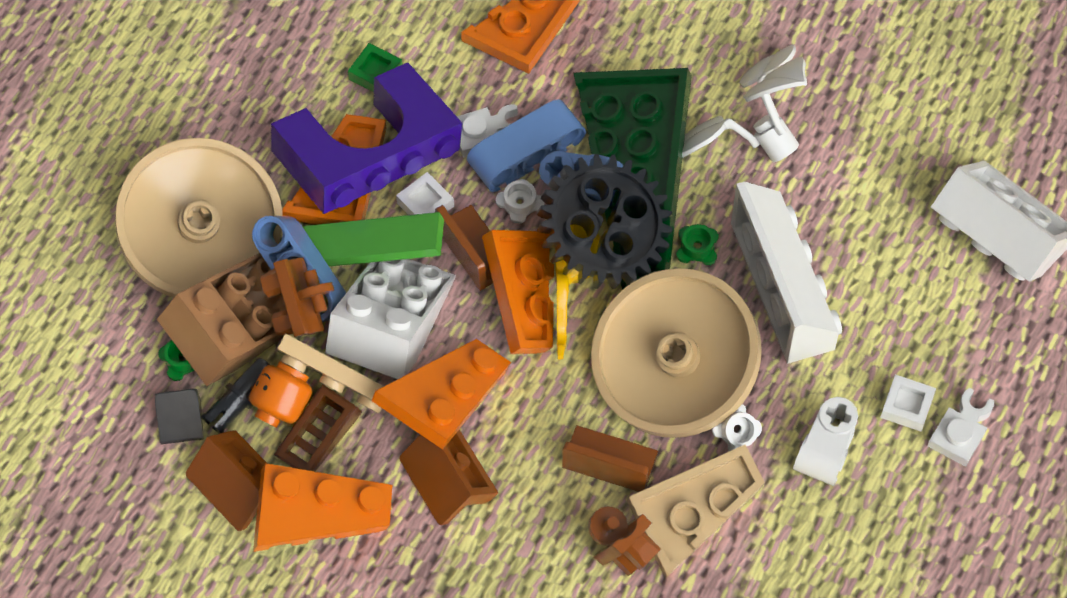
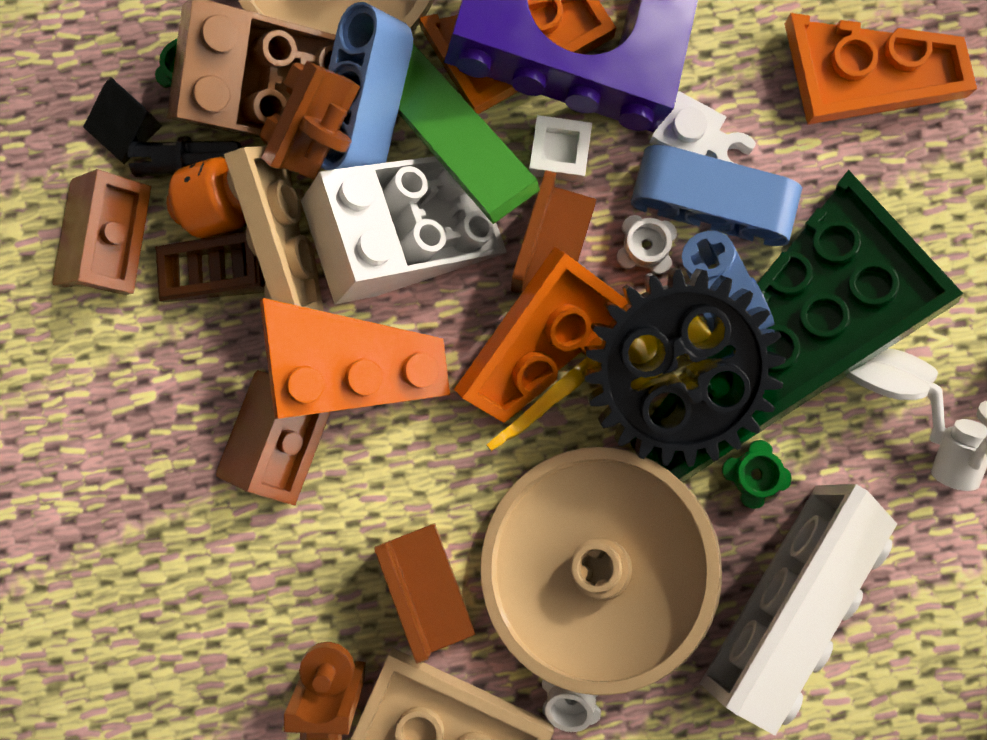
camera: 50 degrees right, 20 degrees up
orange wing [253,463,393,552] -> none

